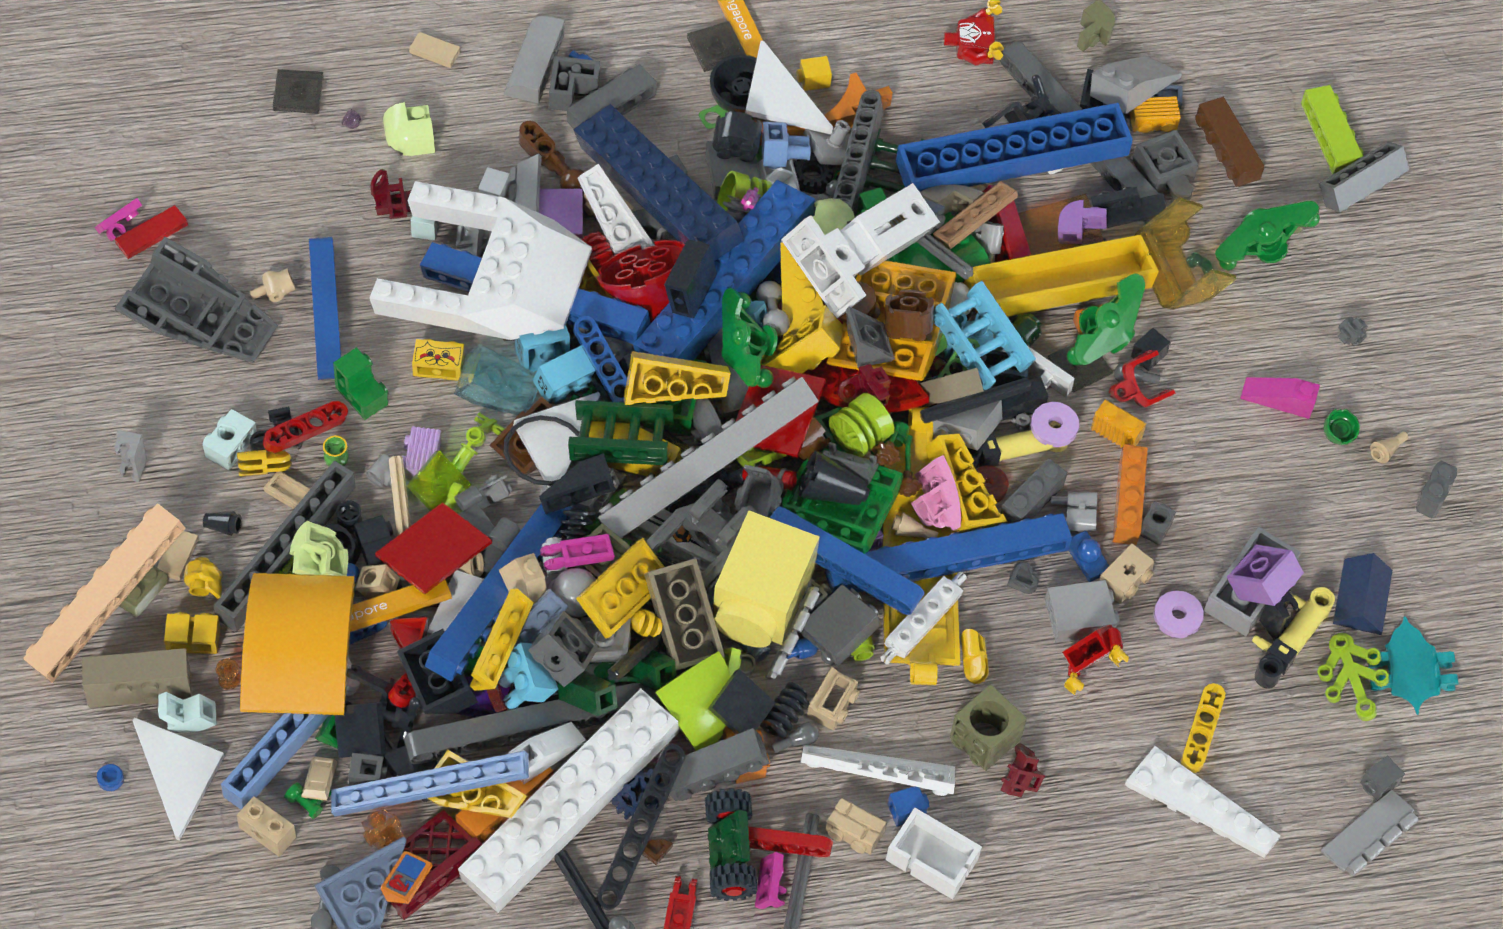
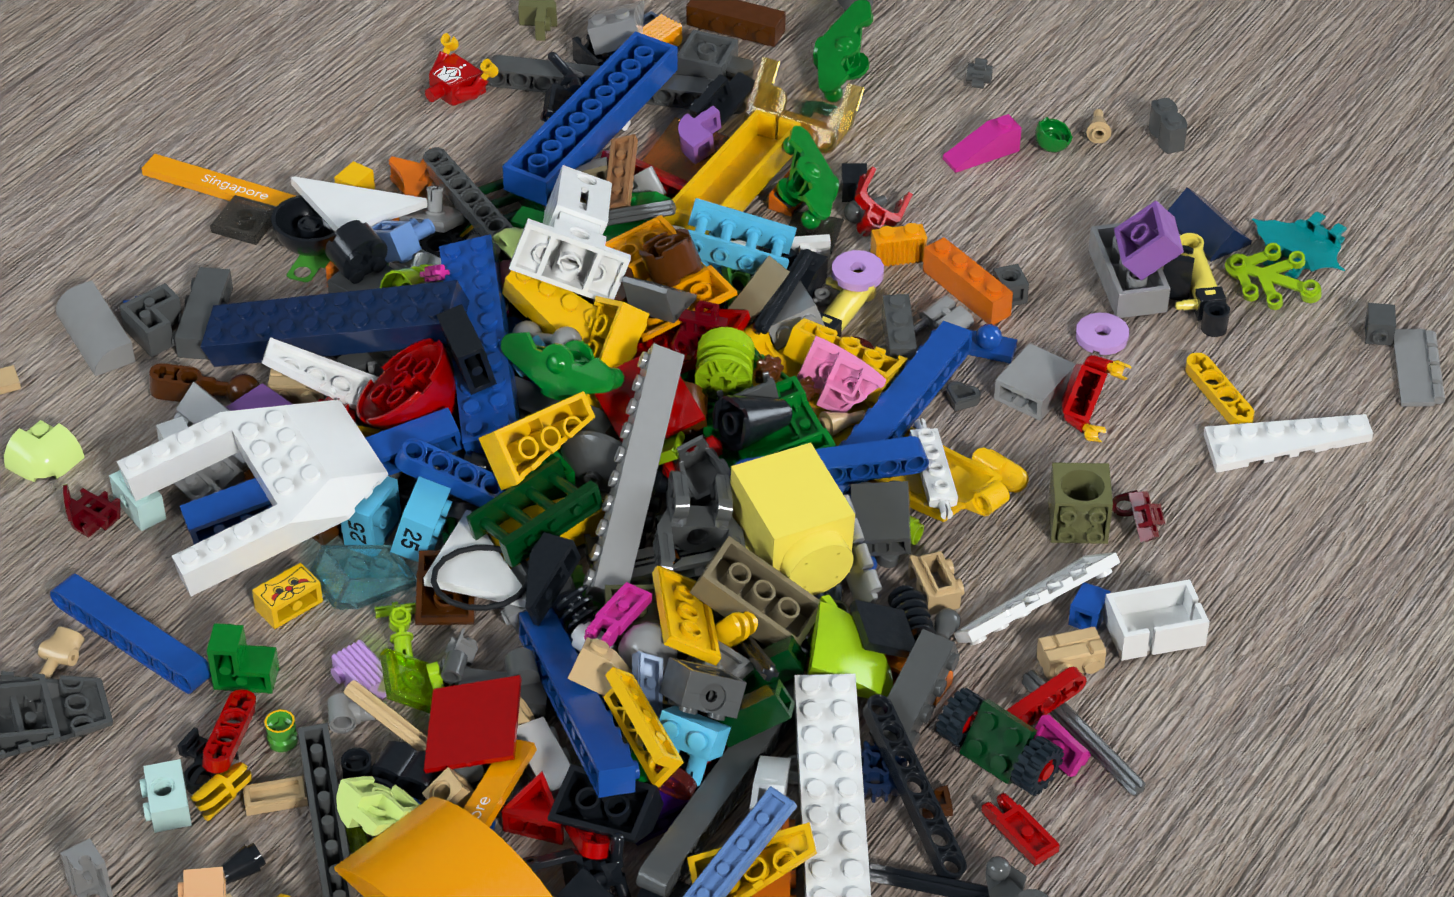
camera: 40 degrees left, 15 degrees down
tan brick [1099,544,1155,604] -> none

